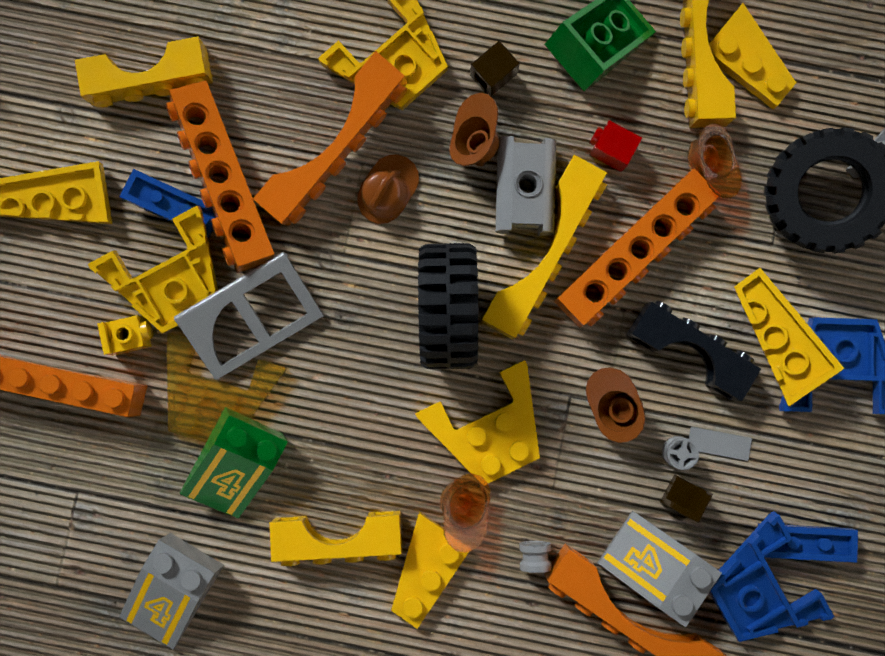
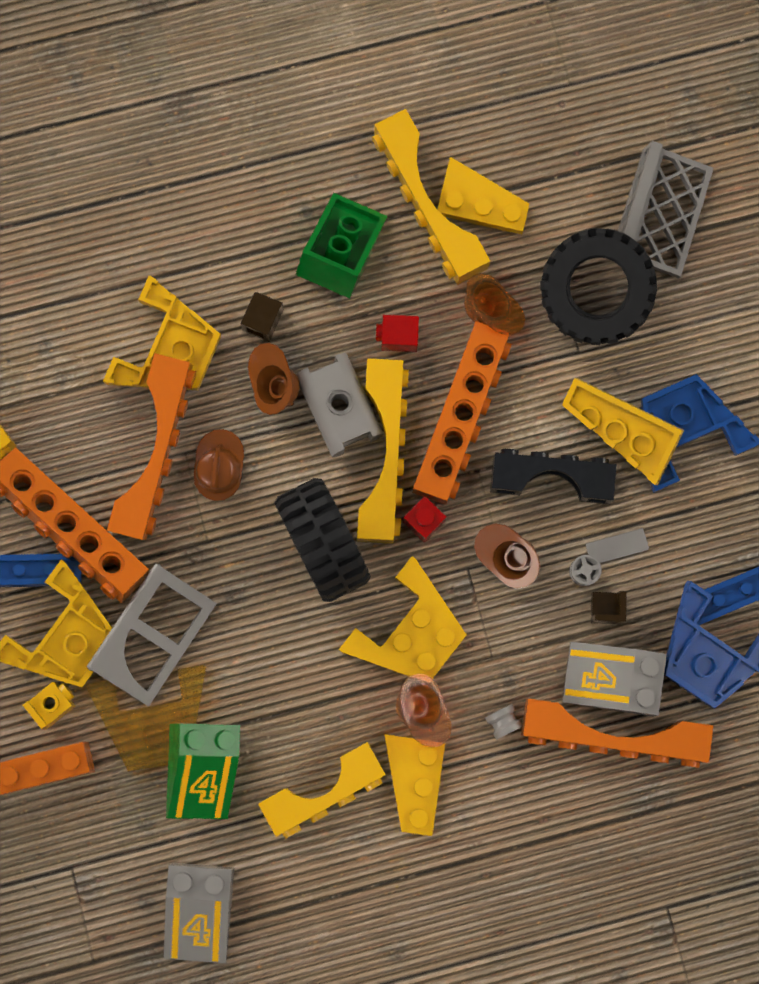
camera: 25 degrees left, 5 degrees down
none -> red brick [403,496,447,543]

